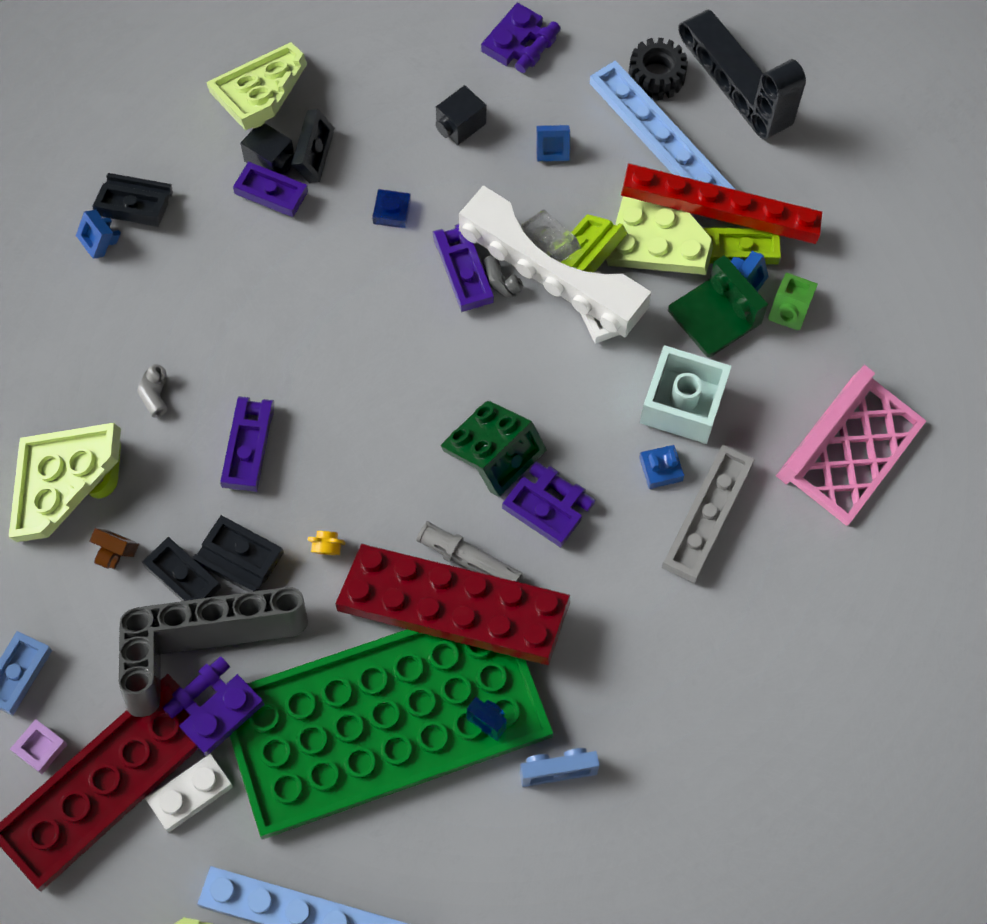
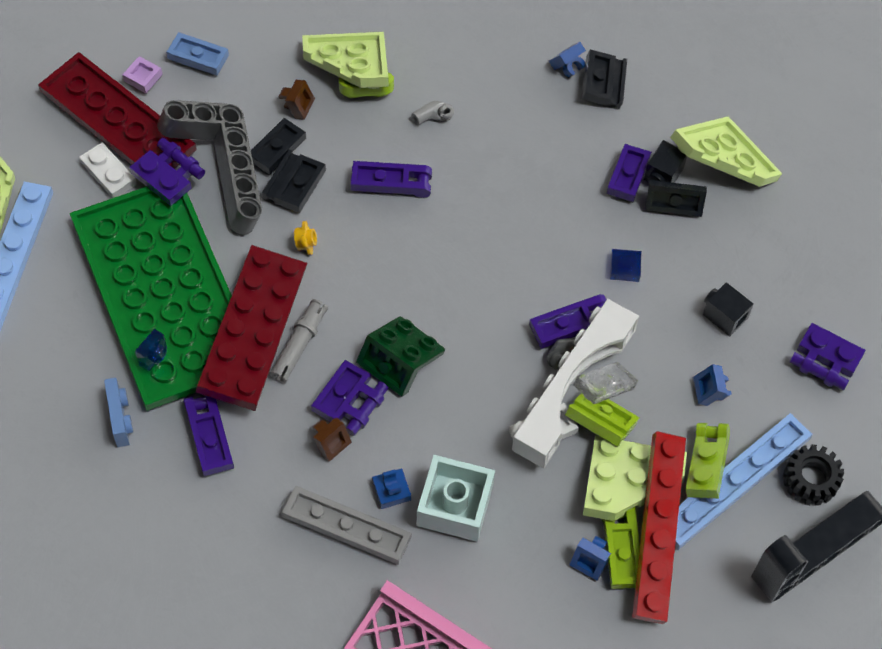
camera: 85 degrees right, 5 degrees down
dark green bracket [668,255,768,358] -> none
bright green bracket [768,272,818,330] -> none
none -> dark purple plate [184,395,234,476]
none -> reddish brown tile [312,417,352,462]
none -> lime plate [686,423,730,499]

